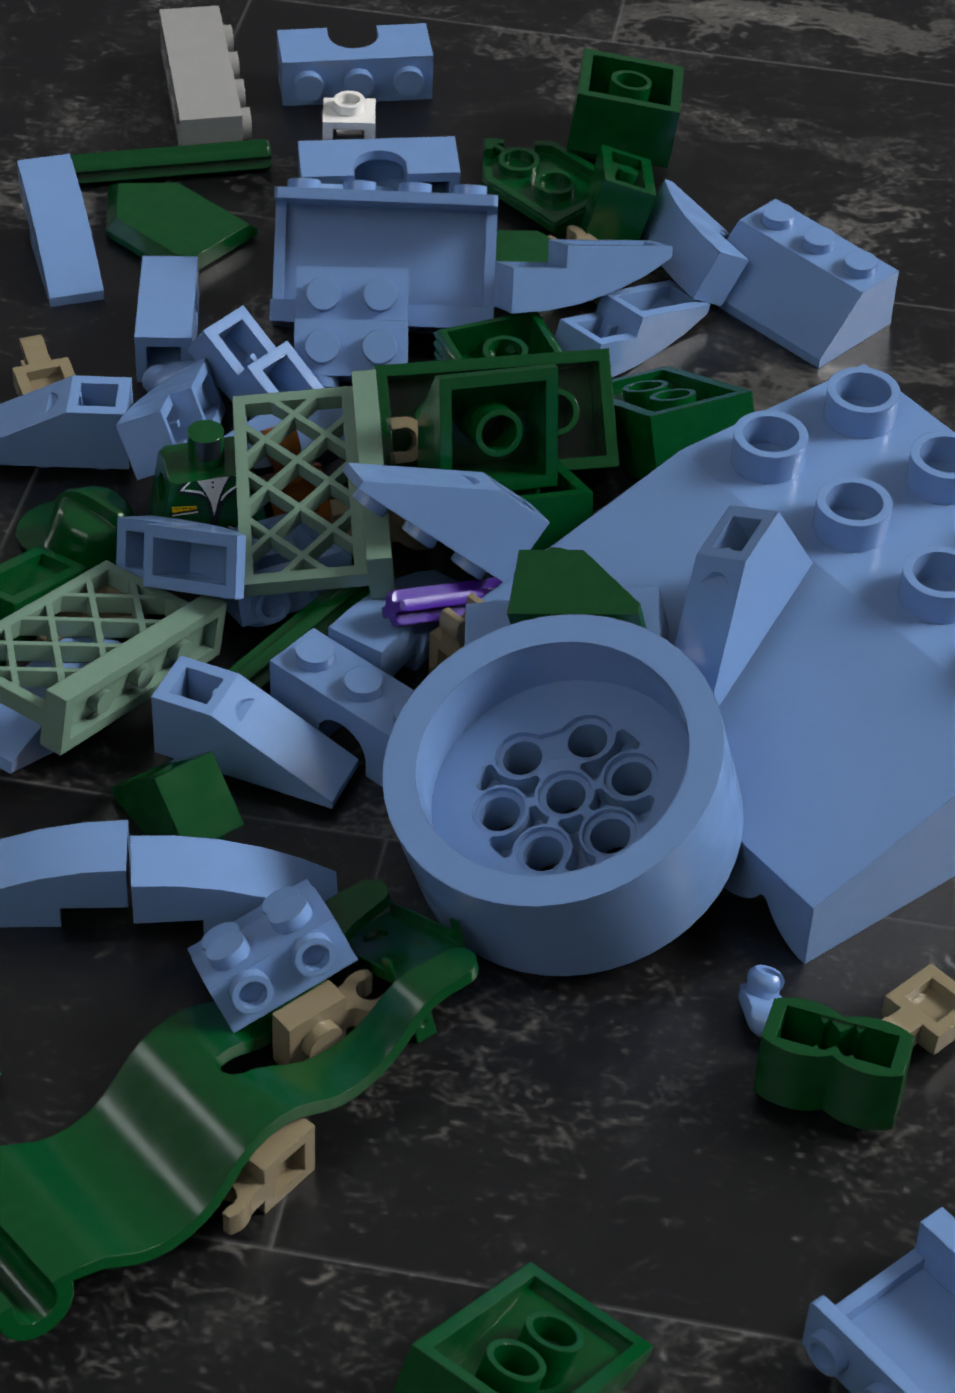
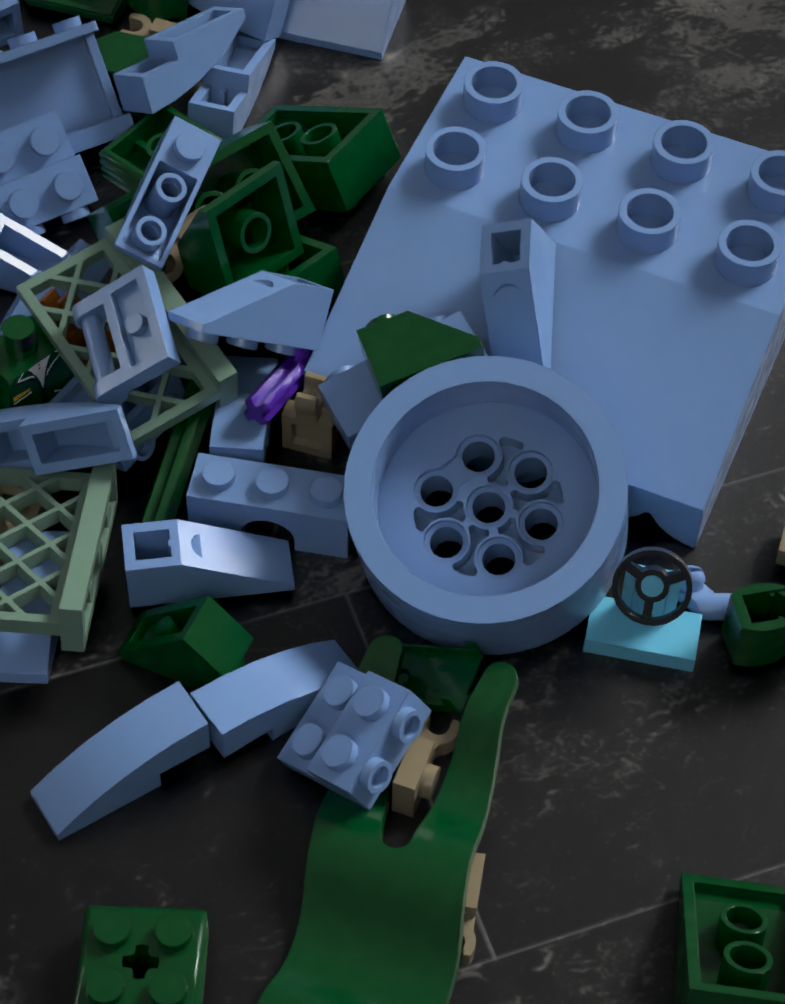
camera: 30 degrees left, 10 degrees up
none -> medium blue plate [72,265,181,405]
none -> medium blue slope [113,116,221,271]
none -> medium azure piece [583,547,703,672]

